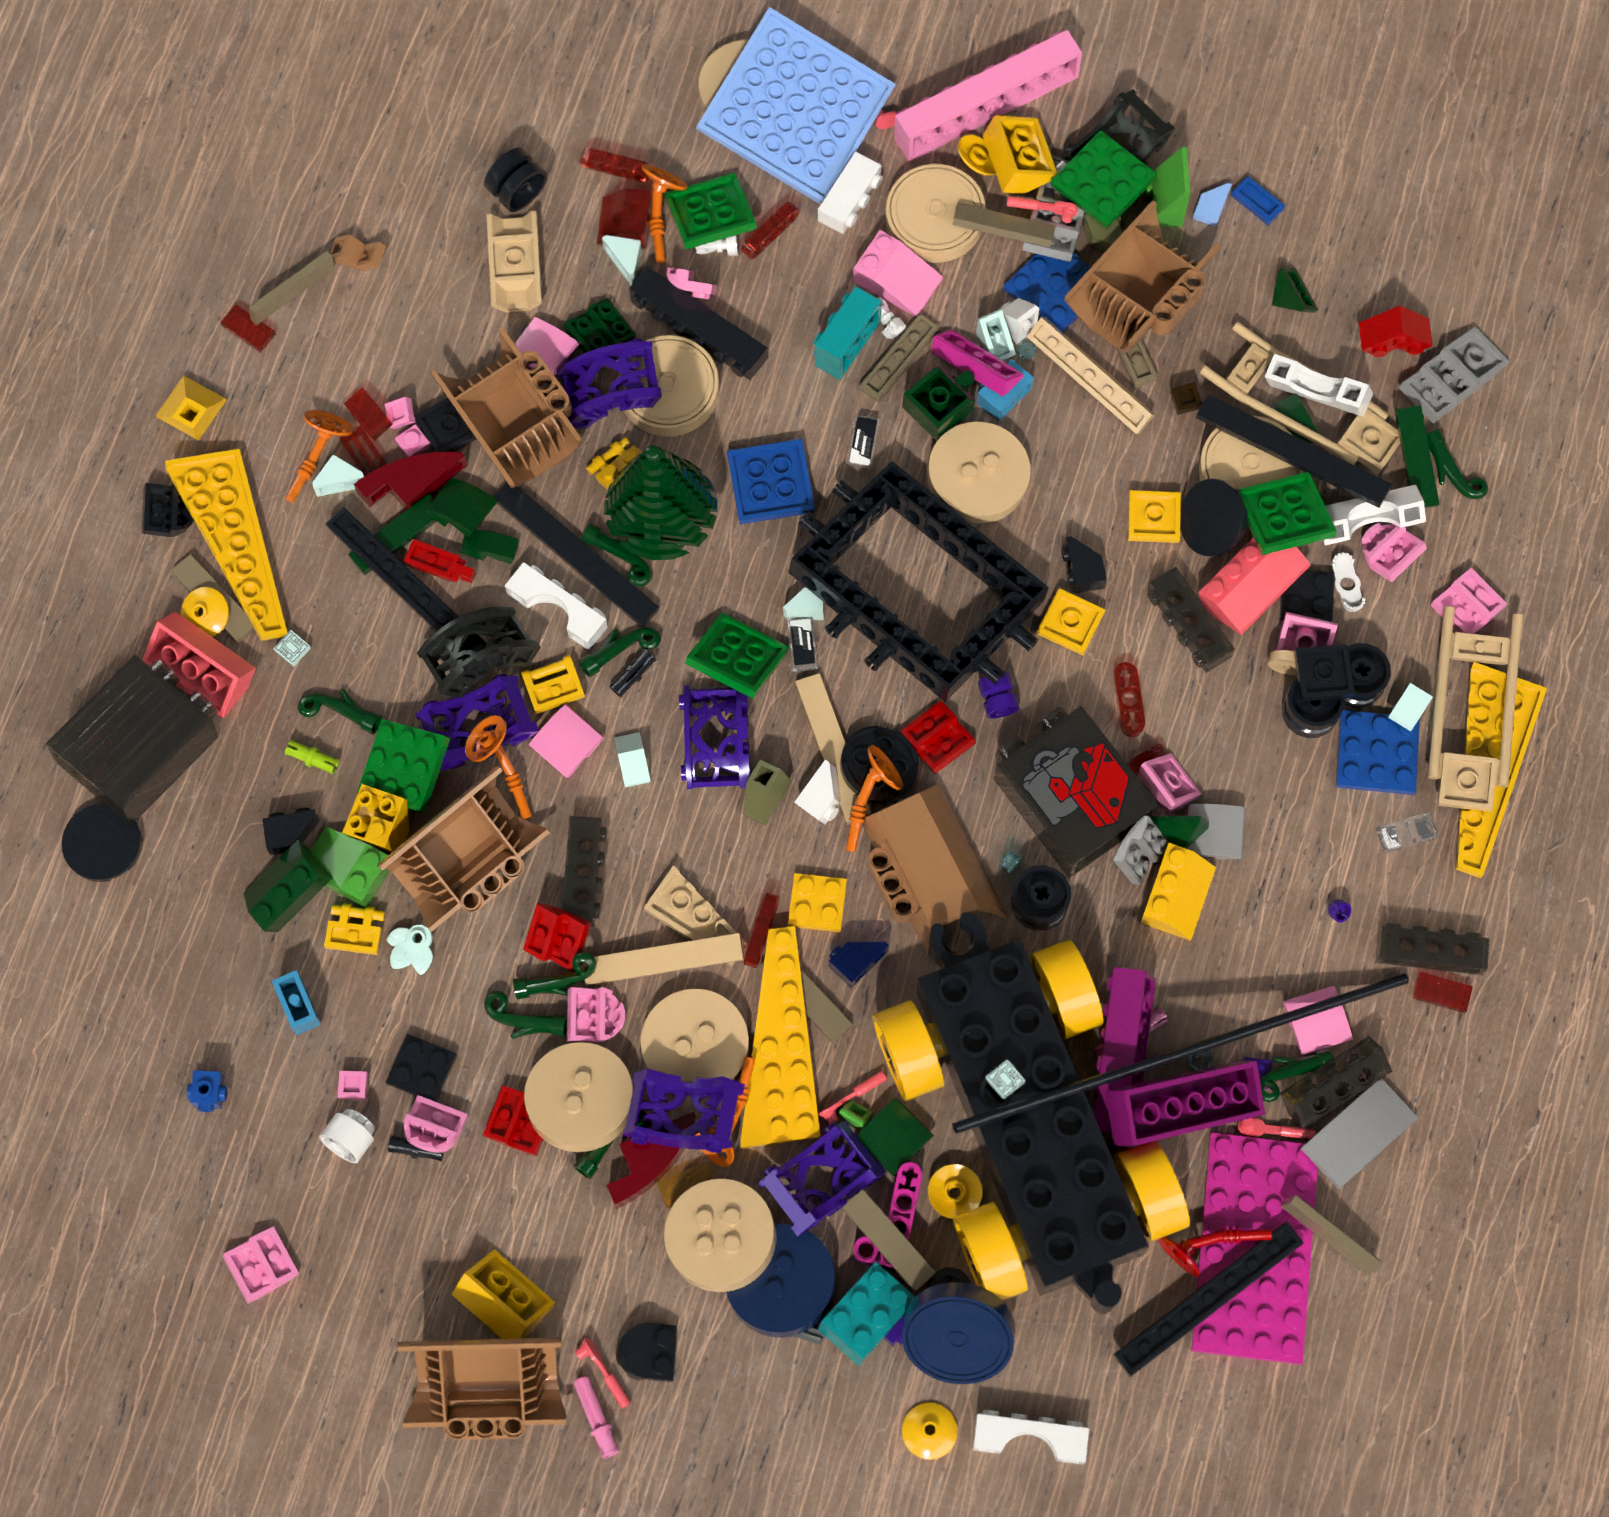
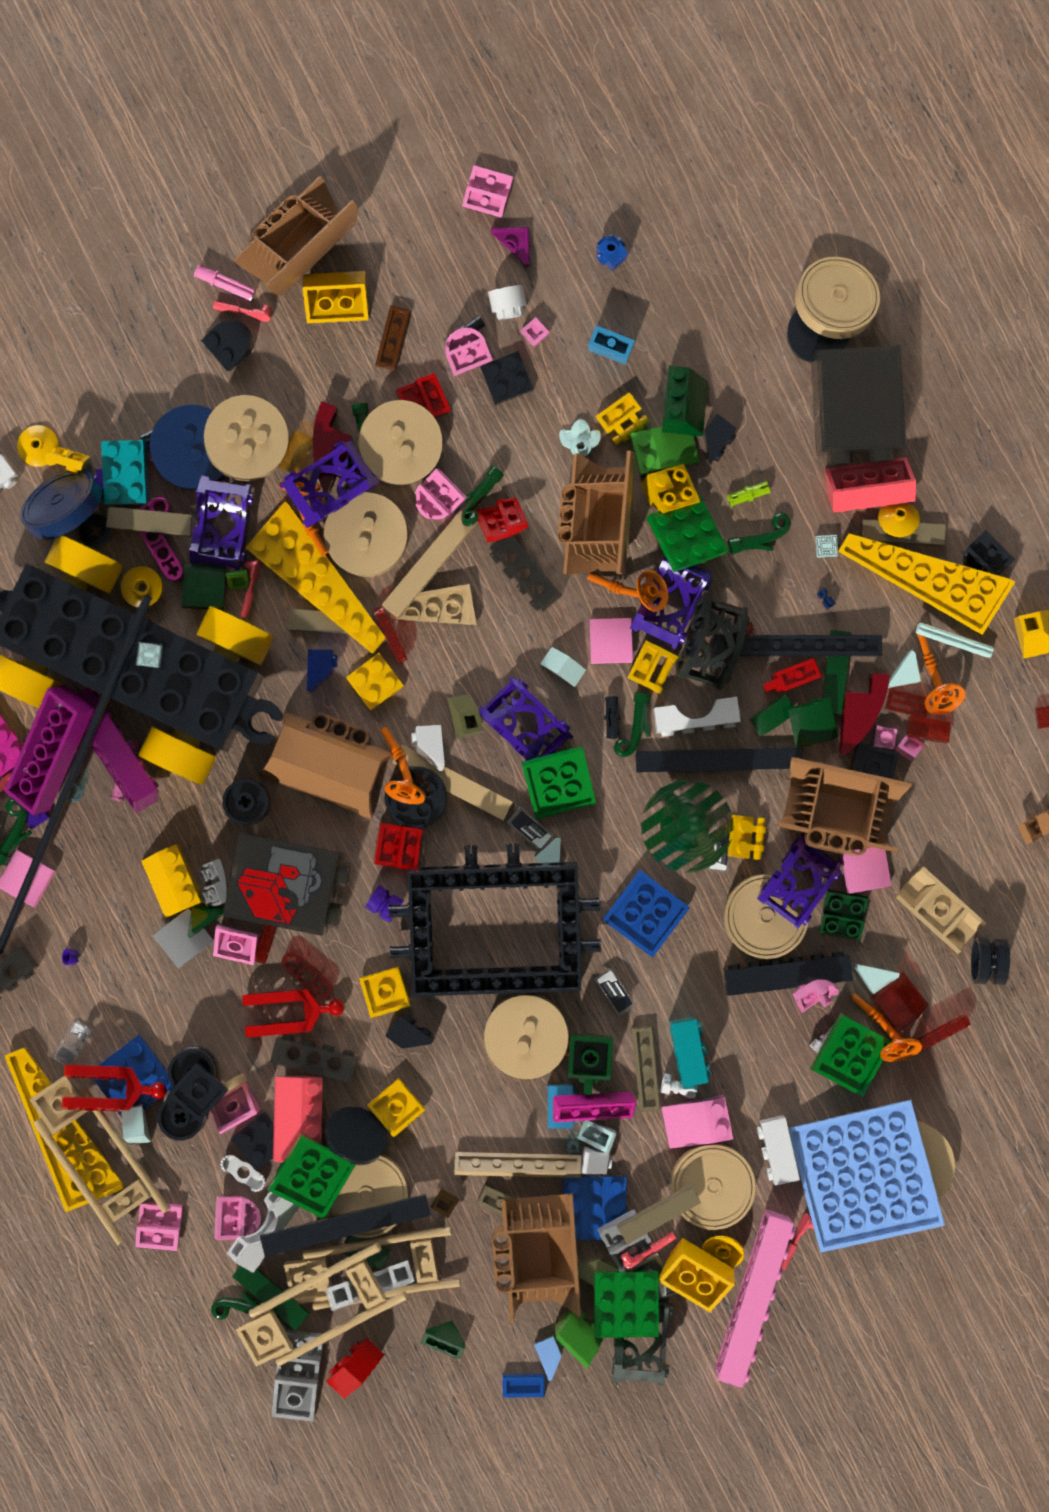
camera: 135 degrees right, 15 degrees up
dark green plant [484,991,567,1039] -> none
dark green plant [581,523,652,586] -> none
clear red beam [741,201,800,260] -> none
clear light blue bush [999,848,1024,875] -> none
none -> yellow plate [45,447,91,472]
none -> red piece [61,1065,167,1112]
none -> tan plate [236,1243,408,1367]
none -> red piece [242,989,345,1037]
none -> reddish brown tile [375,305,411,371]
none -> magenta tile [491,227,530,267]
none -> tan brick [795,257,880,339]
none -> dark blue piece [816,588,836,609]
none -> light aqua axle [916,623,994,658]

